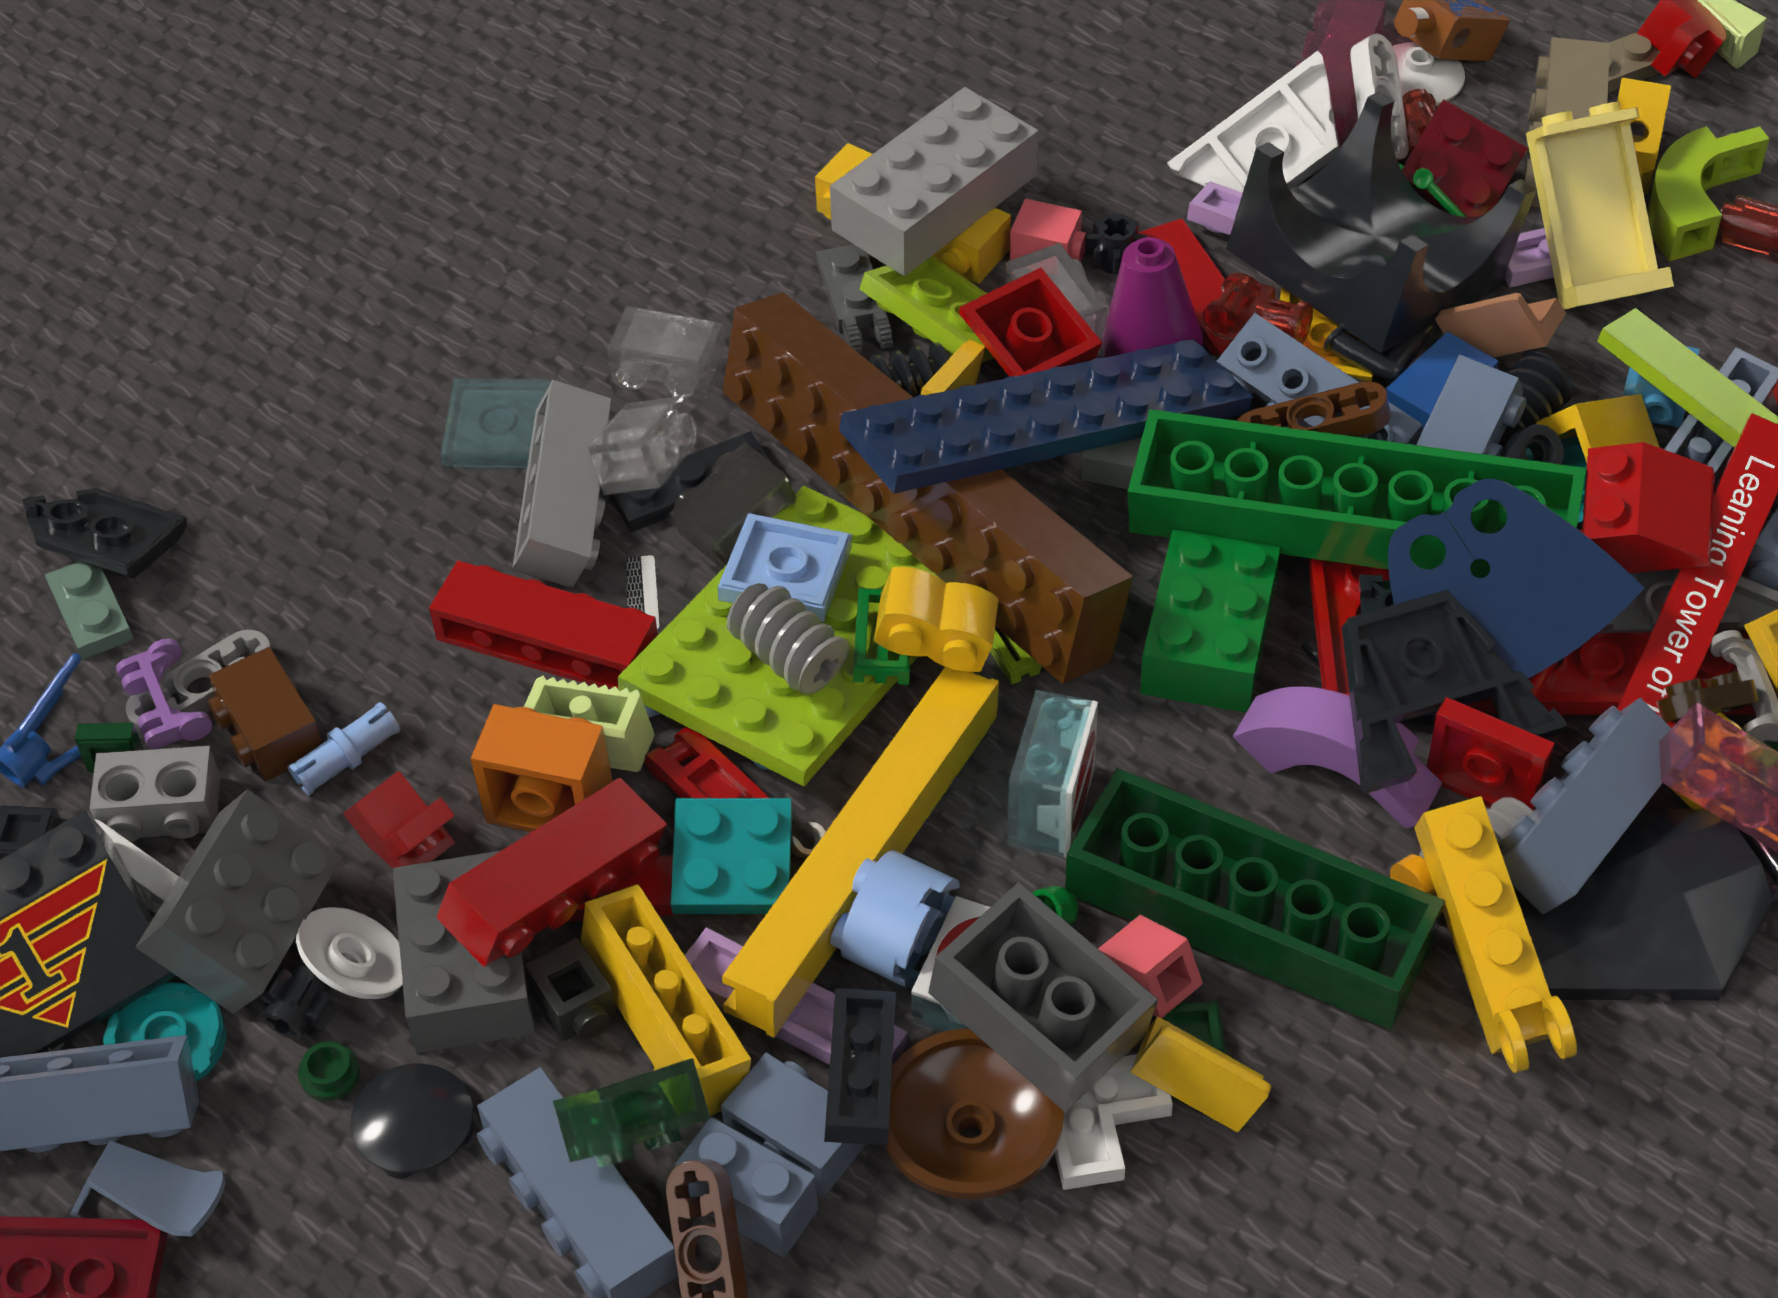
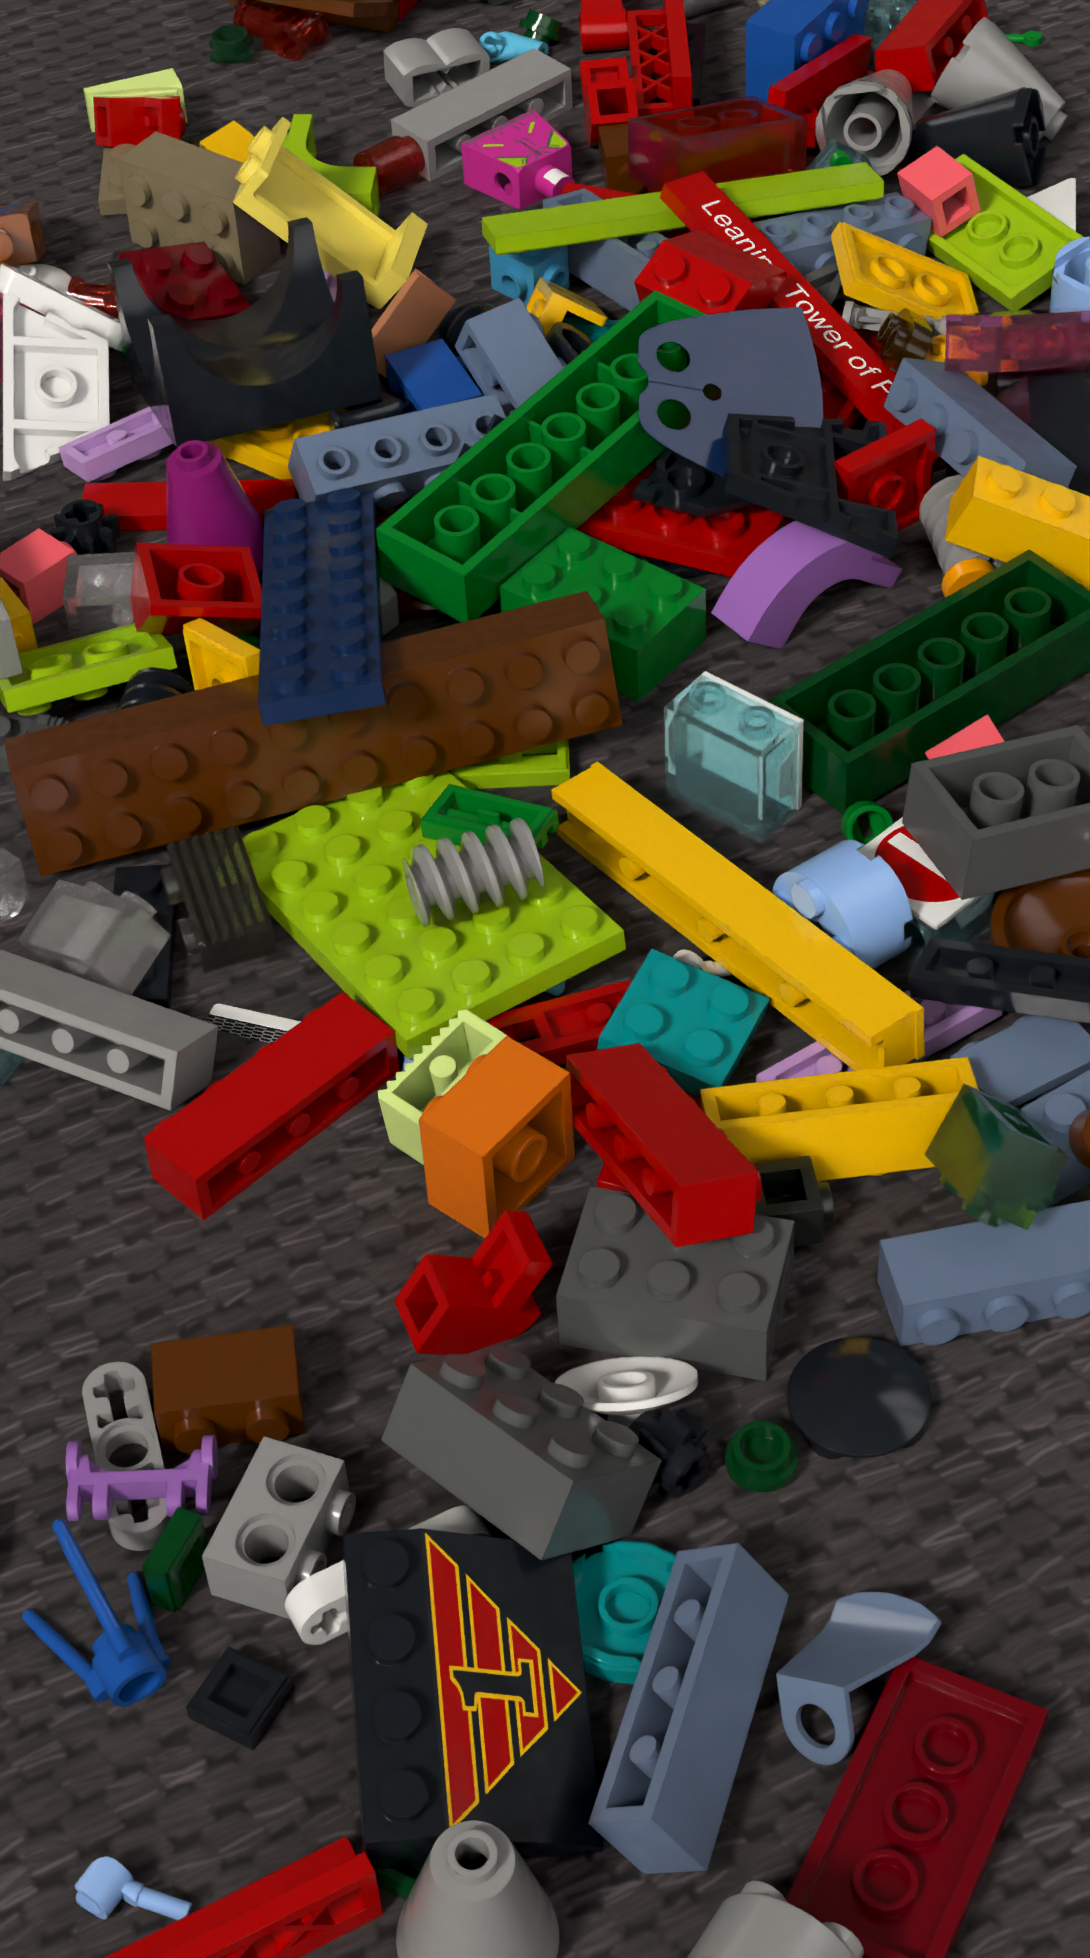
camera: 65 degrees left, 5 degrees down
light blue pin [287,702,401,796] -> none
light blue tile [718,513,852,622] -> none
yellow brick [874,567,998,672] -> none
clear red connector [1202,273,1313,344] -> none
reddish brown beam [1237,381,1391,437] -> none
green hinge [1413,168,1466,217] -> none

